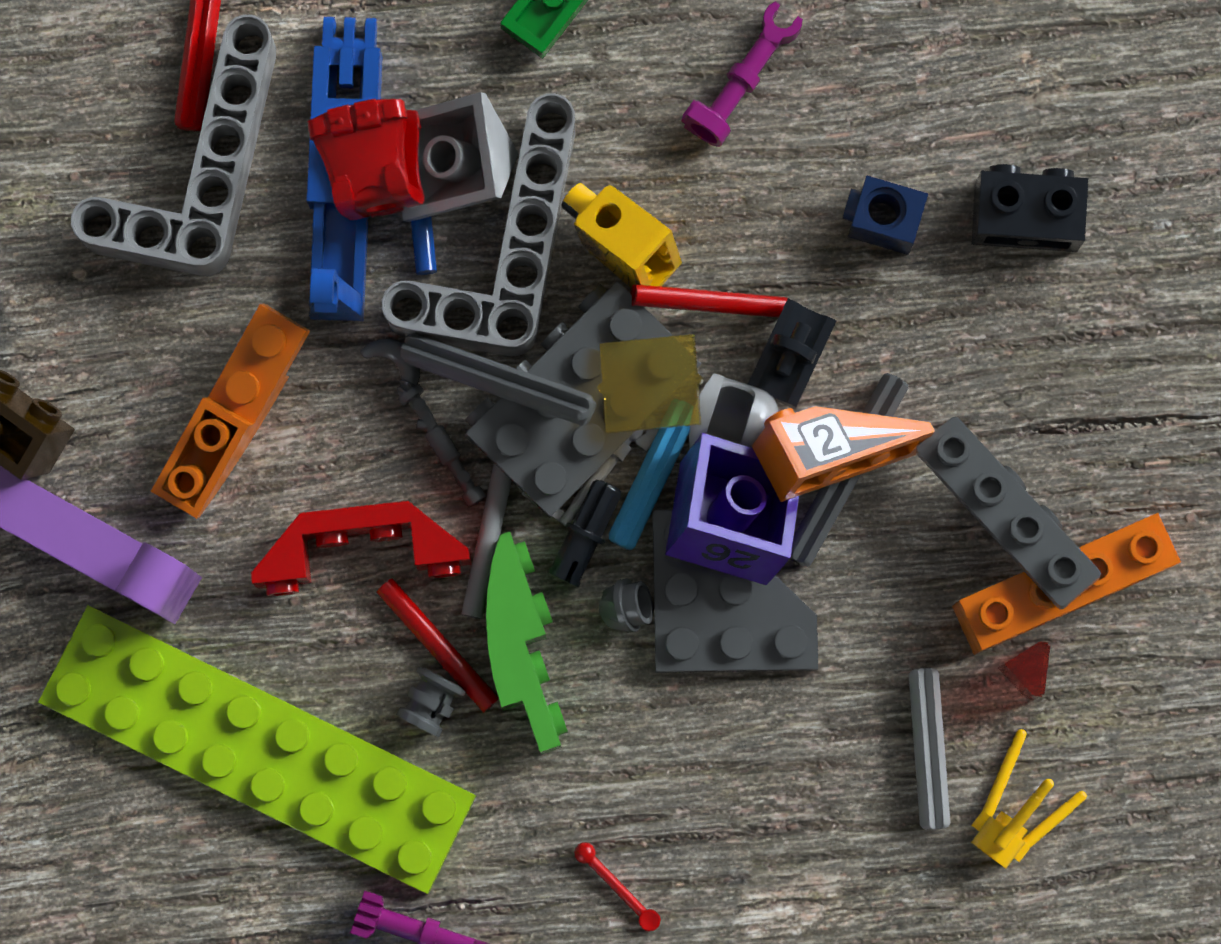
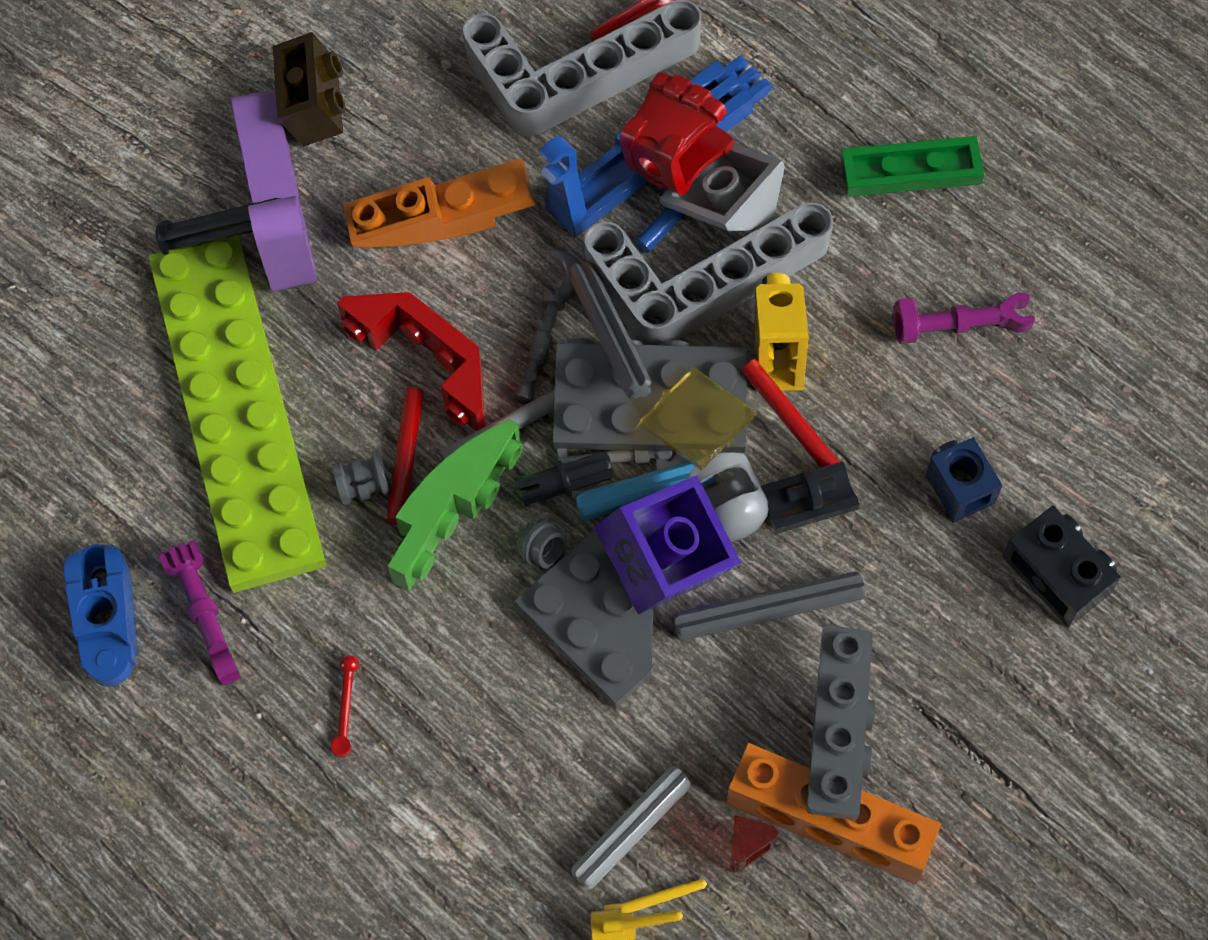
camera: 50 degrees right, 15 degrees down
orange slope [752,406,935,502] -> none
none -> black axle [155,197,281,254]

